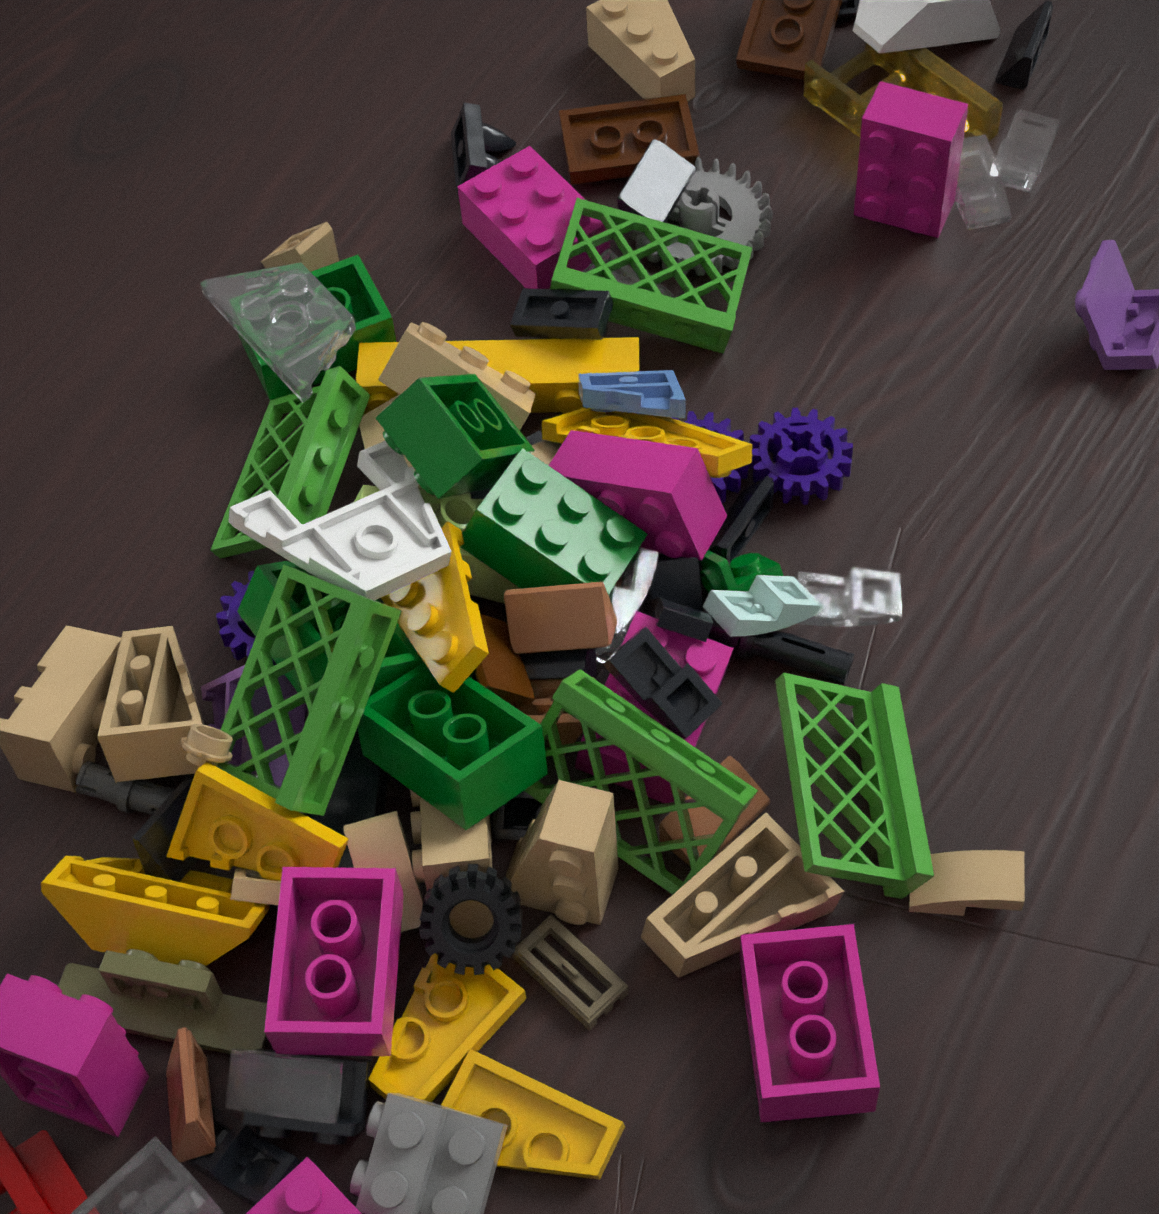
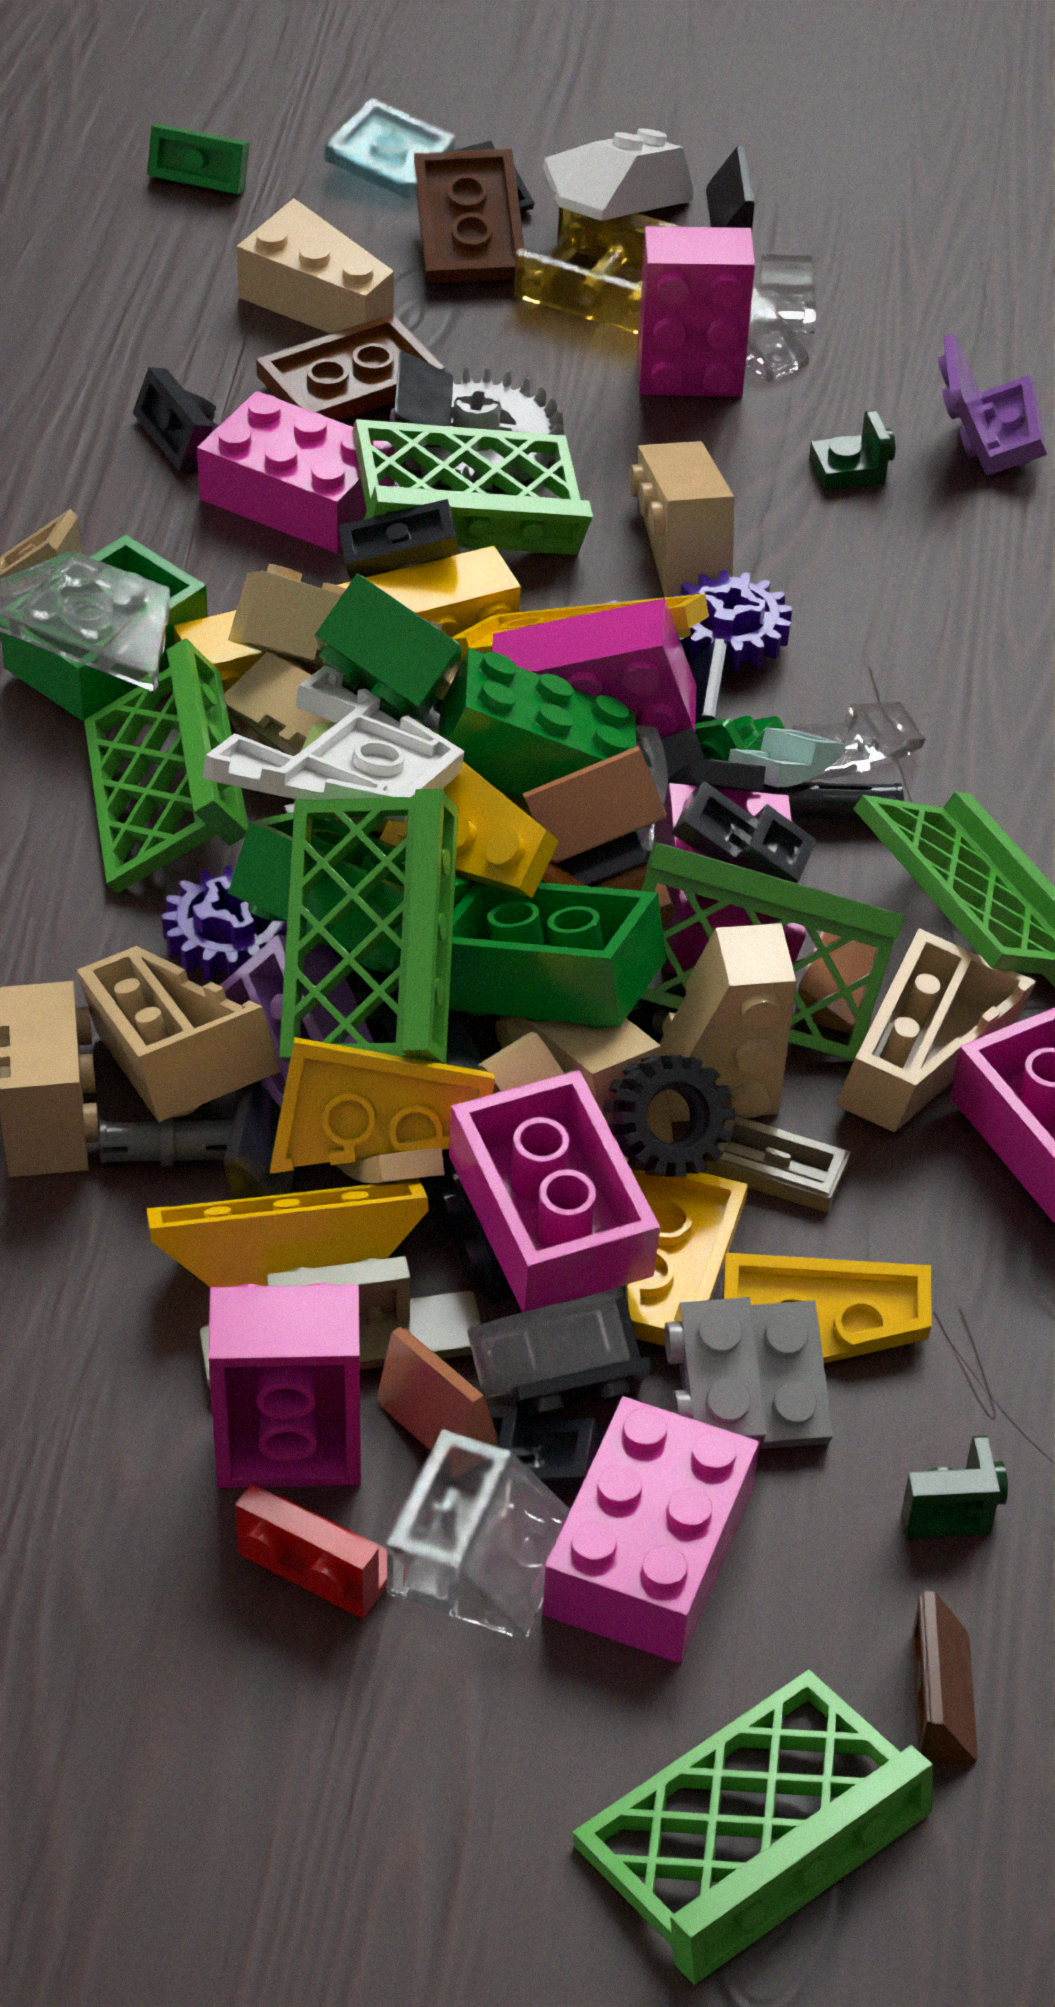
camera: 30 degrees left, 10 degrees down
tan plate [180,724,233,767] -> none
medium blue wing [578,370,686,418] -> none
none -> tan wedge [629,441,734,597]
none -> dark green bracket [809,410,896,491]

